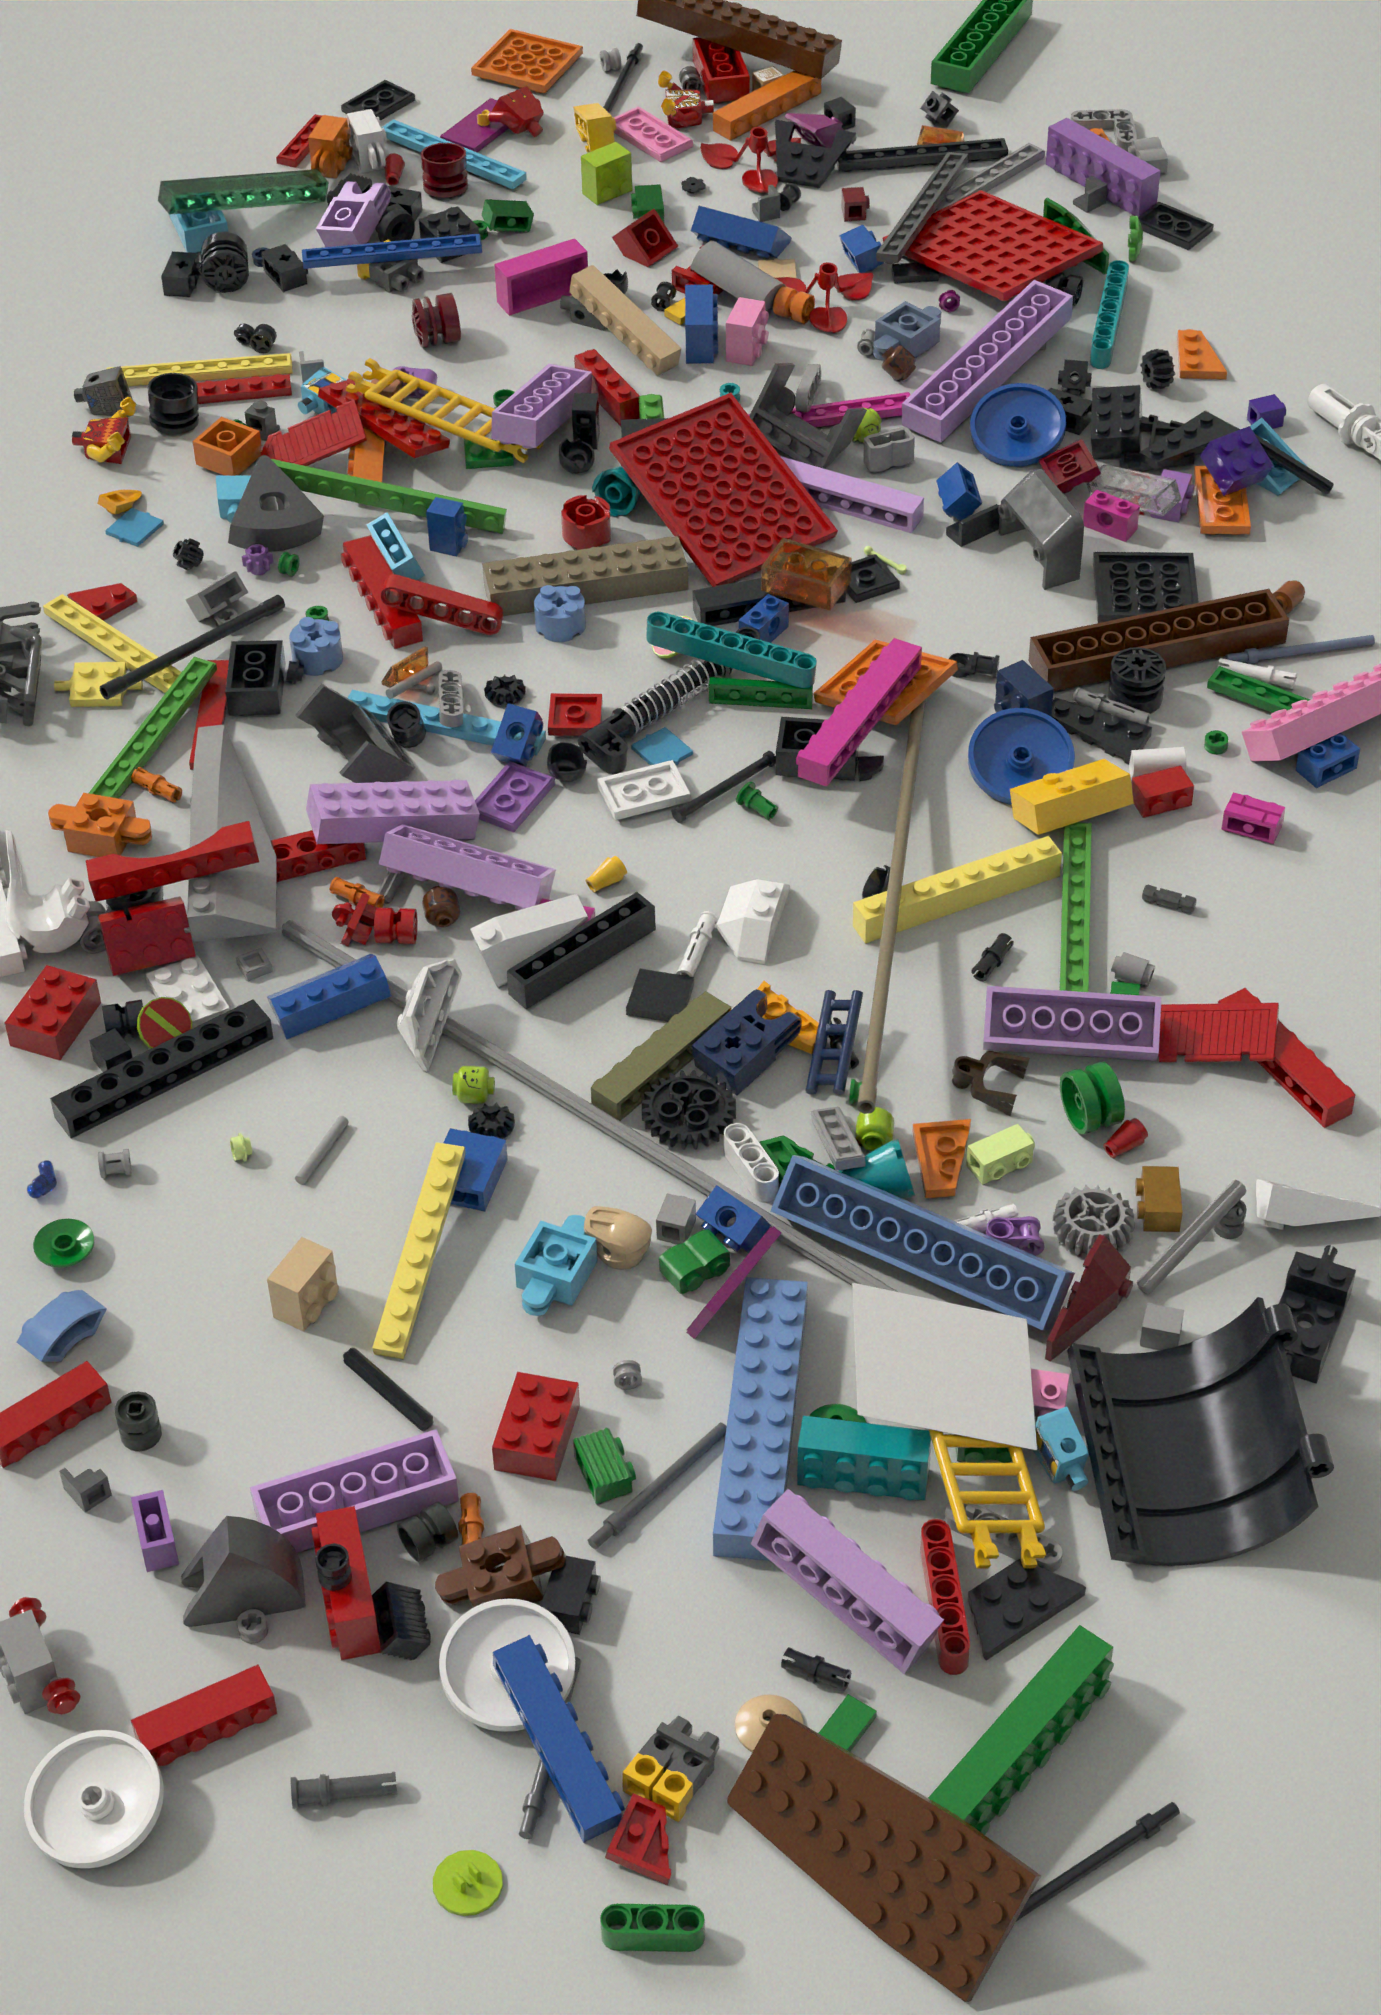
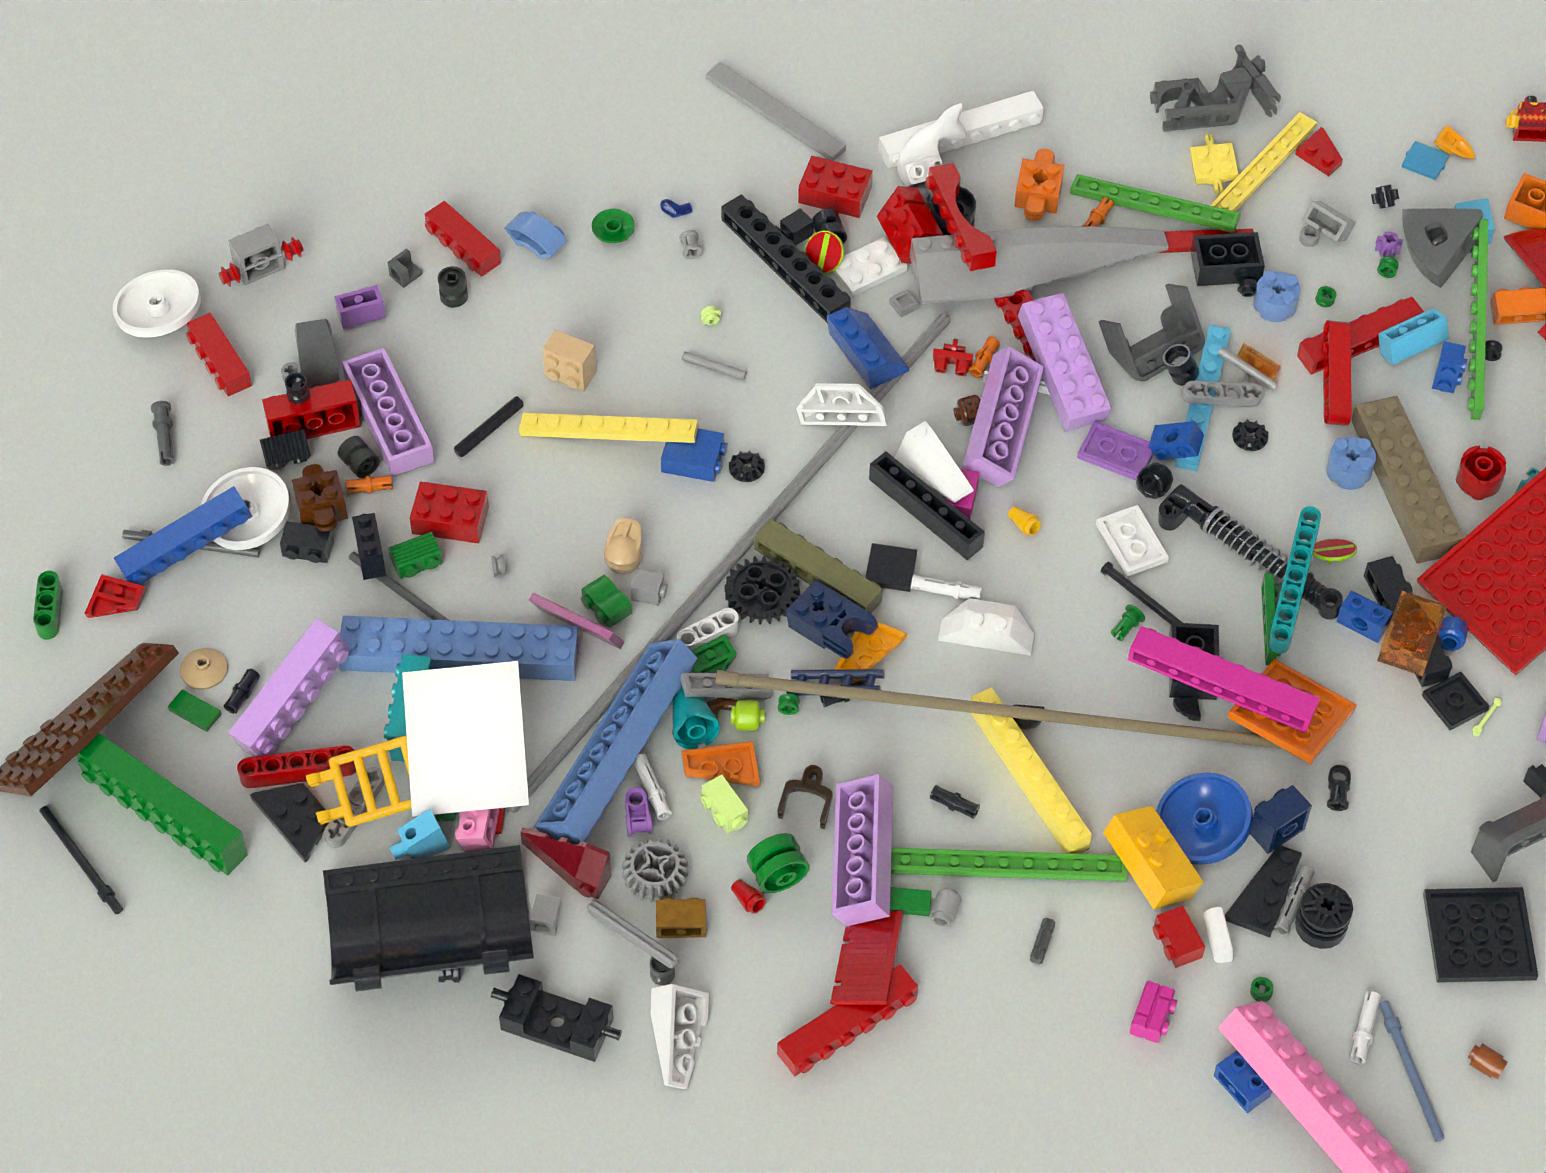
camera: 85 degrees right, 10 degrees up
black piece [99,595,285,700] -> none
red wheel [374,908,418,944] -> none
lime piece [433,1850,503,1916] -> none
lime head [452,1066,495,1104] -> none
medium azure brick [515,1215,597,1316] -> none
red plate [548,693,603,736] -> none
hips [622,1716,719,1823] -> none
dark azure piece [631,727,693,765] -> none
blue brick [696,1185,771,1253] -> none
reddish brown brick [1028,589,1289,691] -> none
green plate [1207,666,1310,713] -> none
none -> black arch [352,513,387,580]

